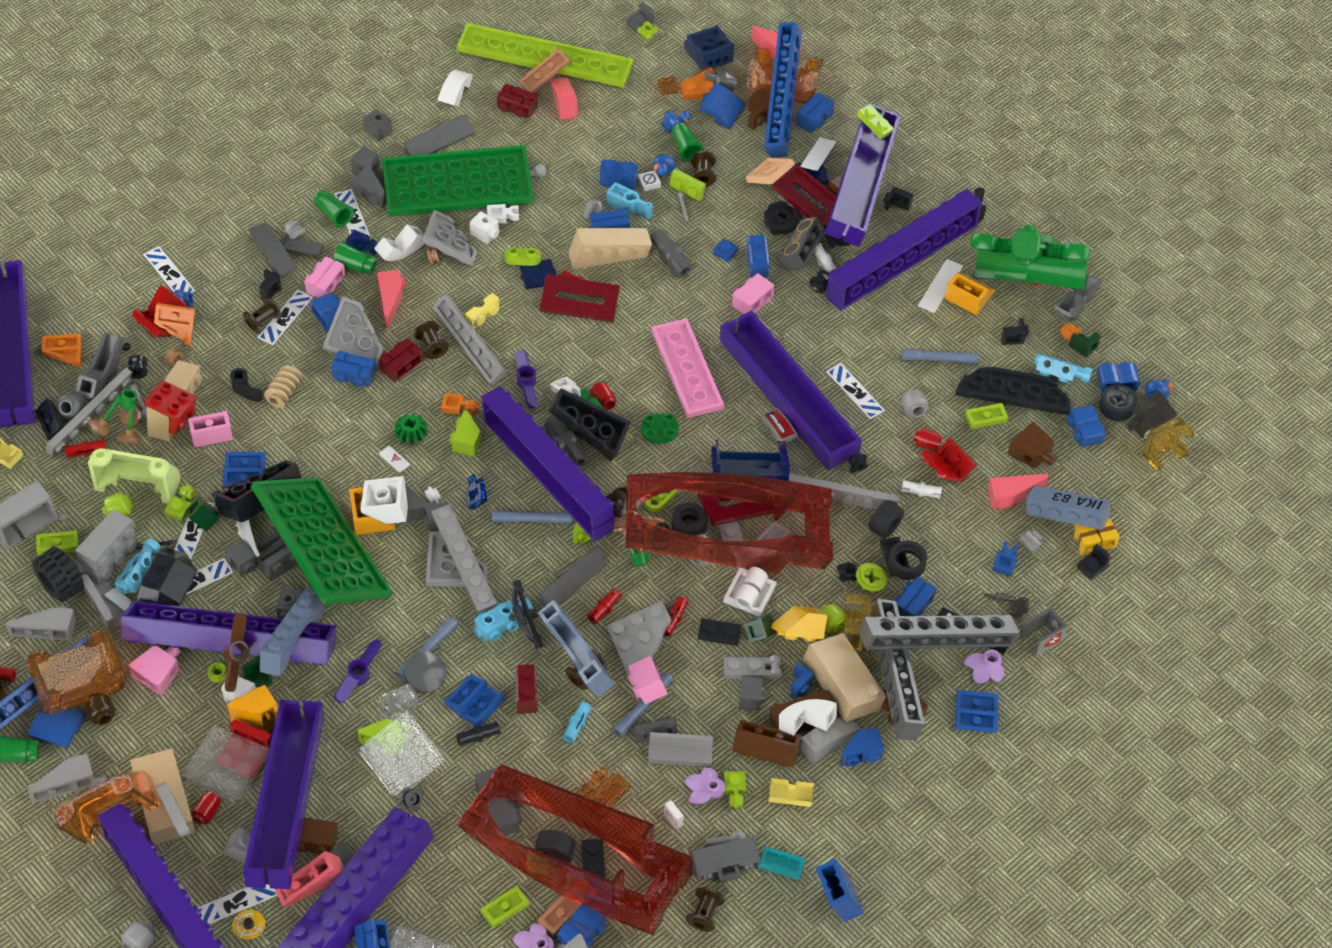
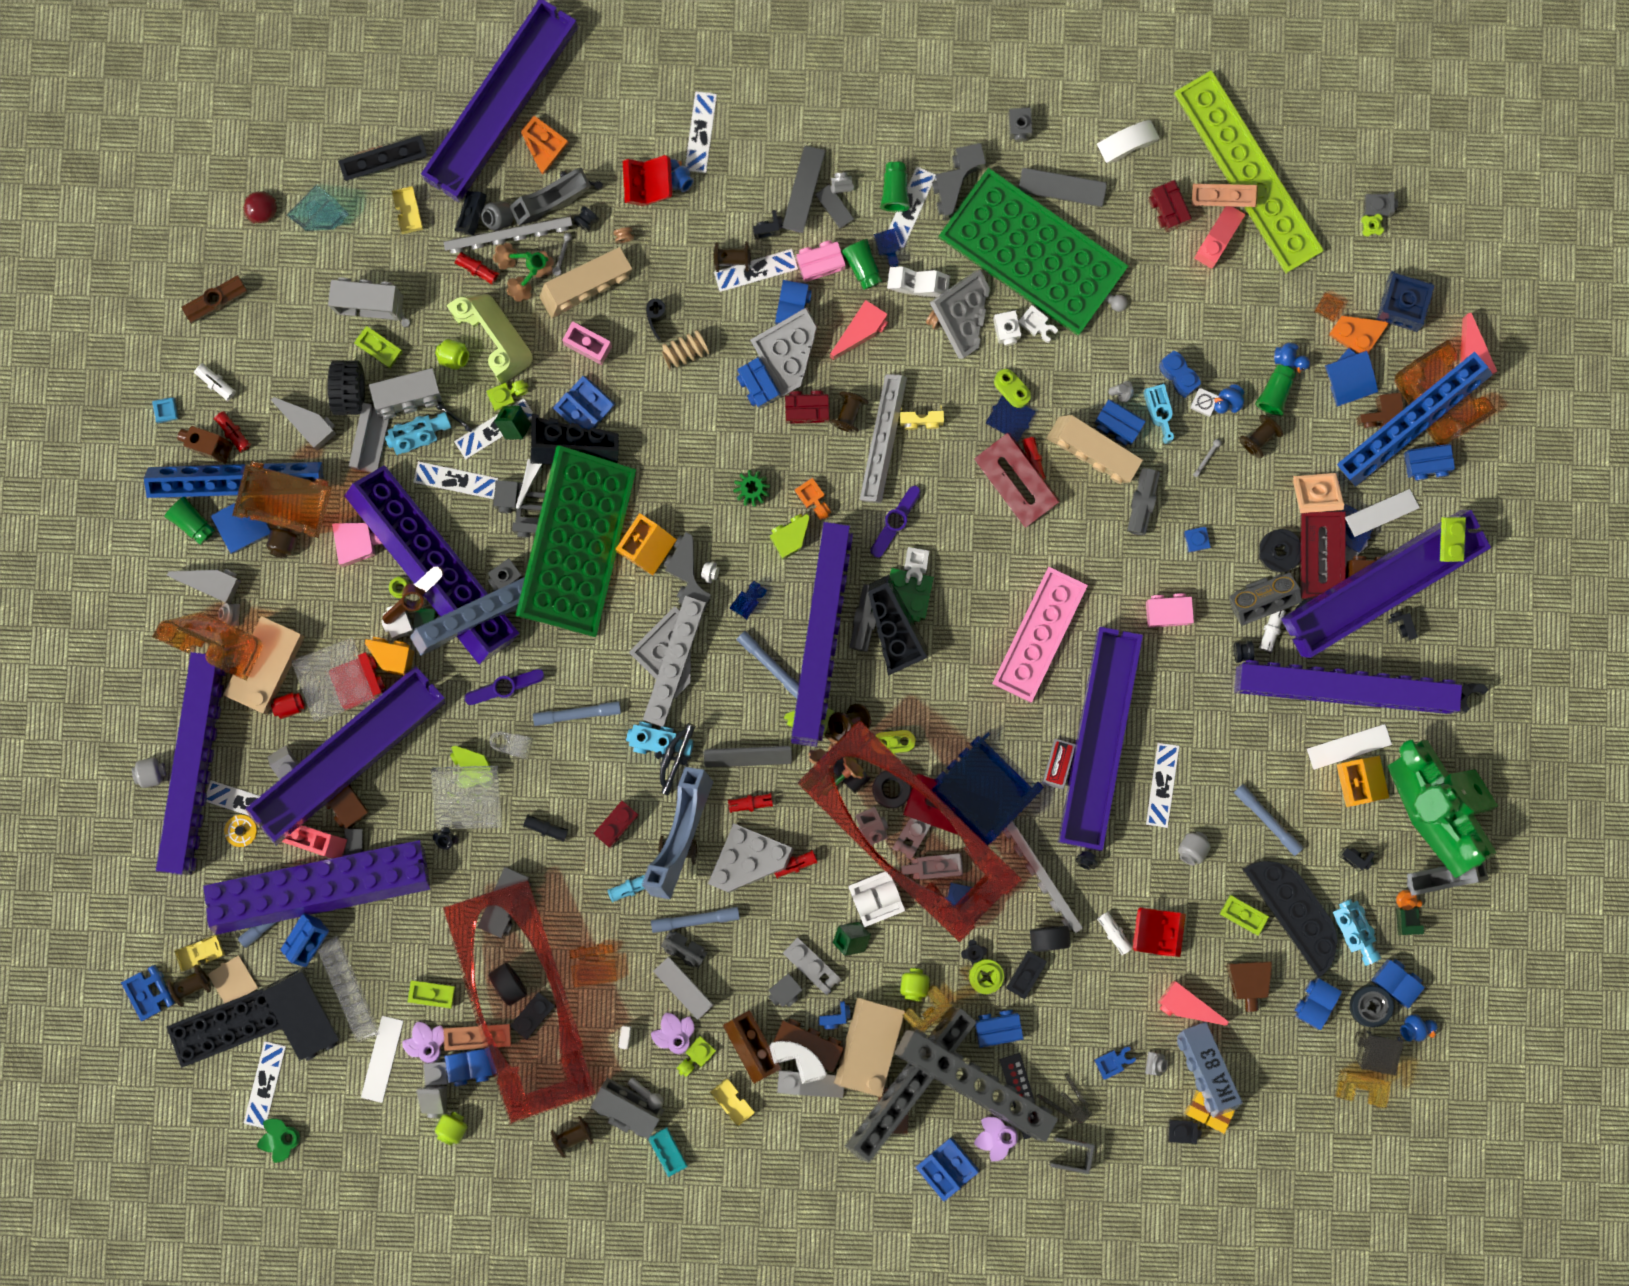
camera: 45 degrees right, 30 degrees up
white sticker [105,588,132,611] -> none
black wedge [137,548,197,606] -> none
red bracket [144,381,197,435] -> none
orange wing [154,303,195,346] -> none
light grey beam [155,781,191,838] -> none
white slope [361,476,408,524] -> none
white sticker [379,446,410,472] -> none
dark grey dish [404,651,446,693] -> none
blue slope [444,674,505,727] -> none
red brick [590,382,617,410] -> none
bright pink brick [628,656,668,704] -> none
green dish [641,413,679,444] -> none
lime plate [669,168,706,201] -> none
black plate [698,618,742,646] -> none
dark grey piece [704,69,737,91] -> none
blue brick [746,235,770,278] -> none
yellow slope [771,606,827,642] -> none
blue brick [816,859,864,922] -> none
blue slope [840,727,884,766] -> none
black tyre [888,540,927,580] -> none
red brick [913,427,943,451] -> none

